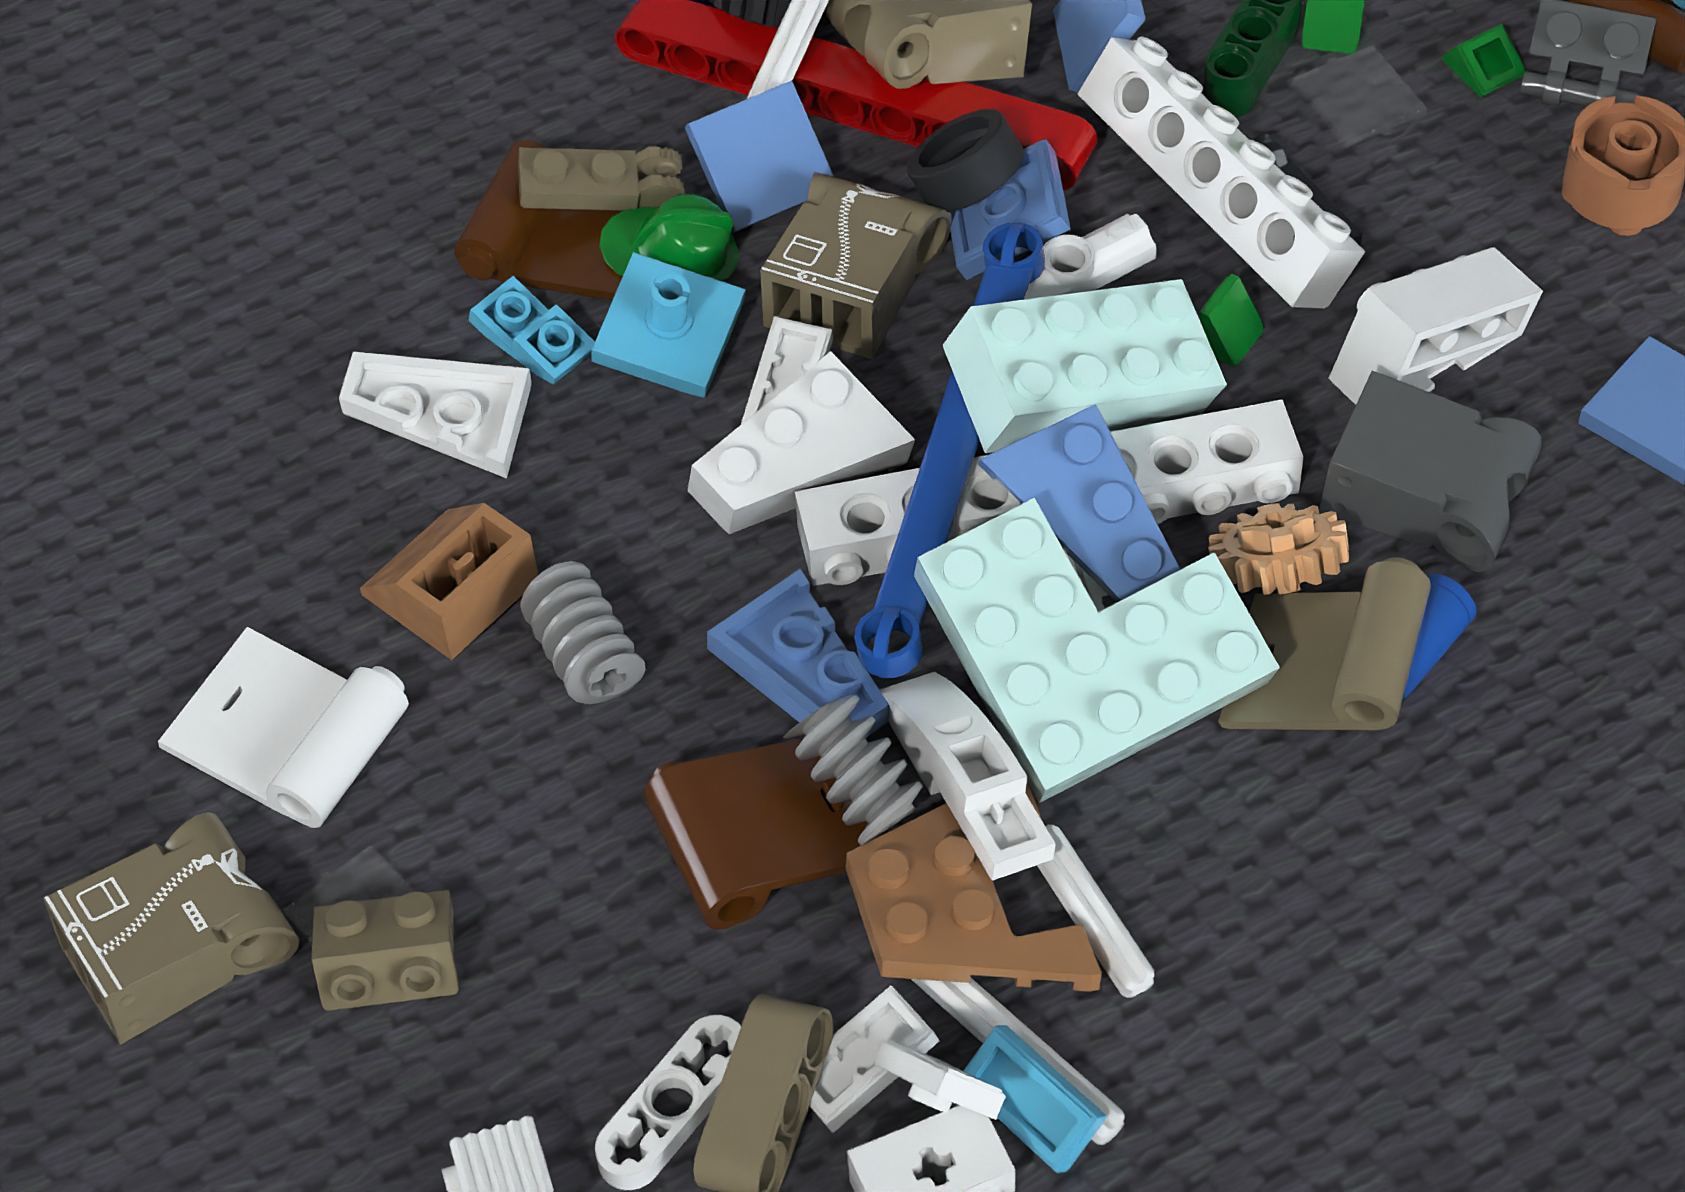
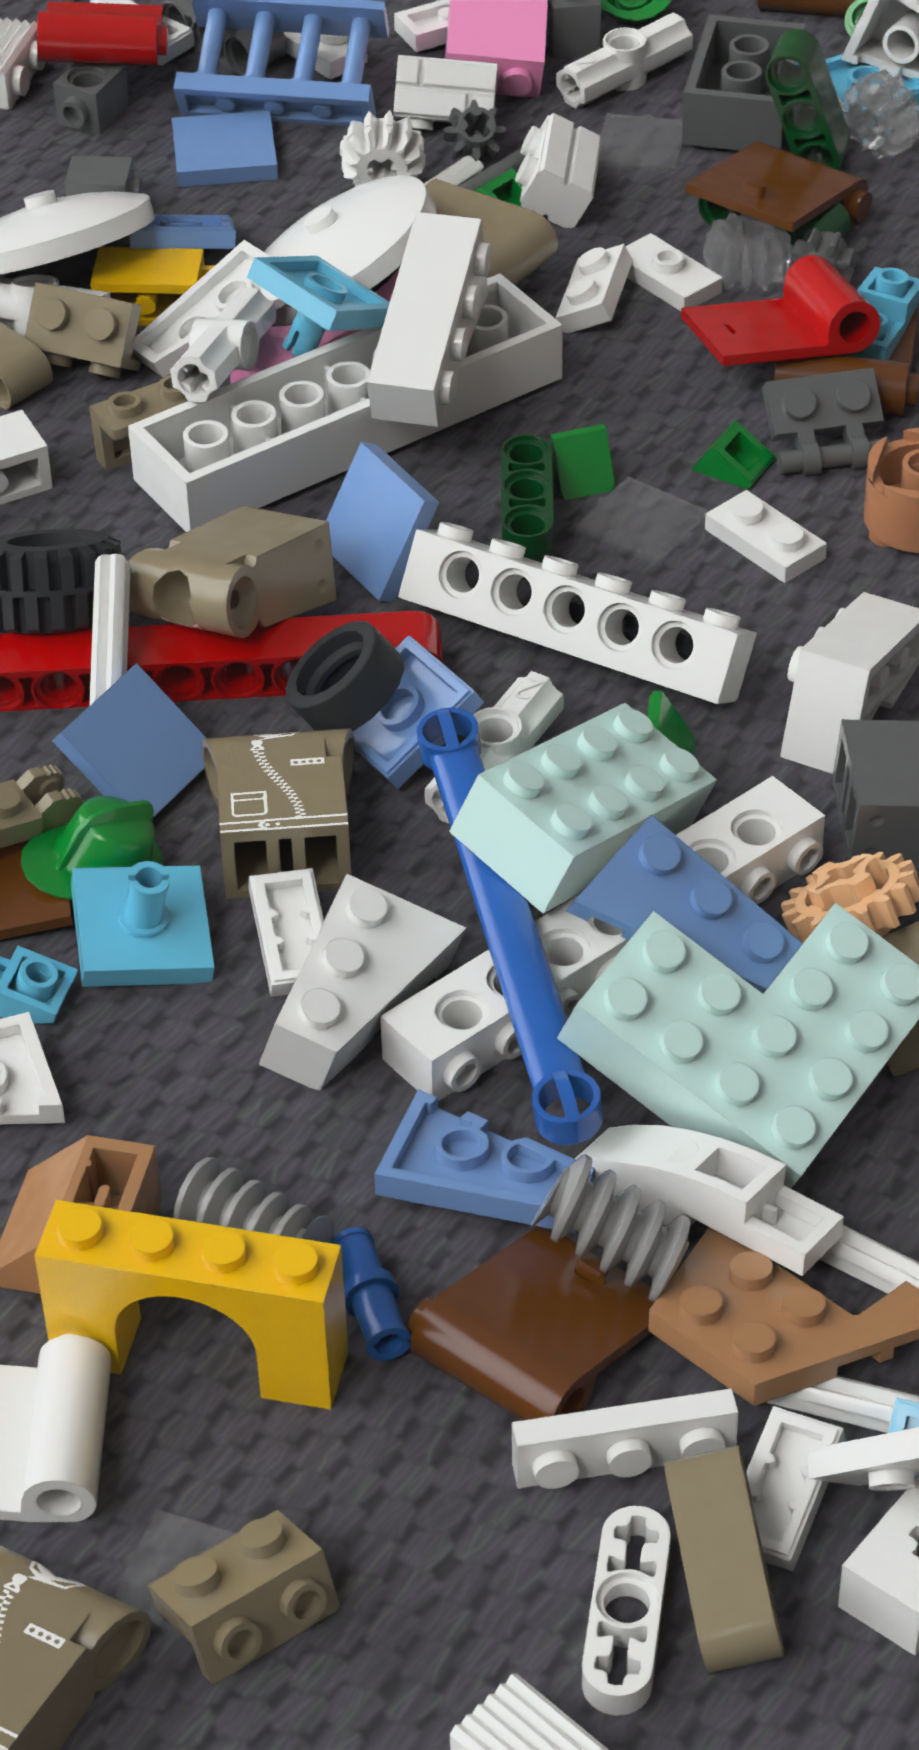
camera: 30 degrees left, 10 degrees down
none -> yellow arch [34,1200,348,1410]
none -> blue pin [330,1227,411,1361]
none -> white plate [512,1389,738,1489]
none -> white plate [705,490,827,583]

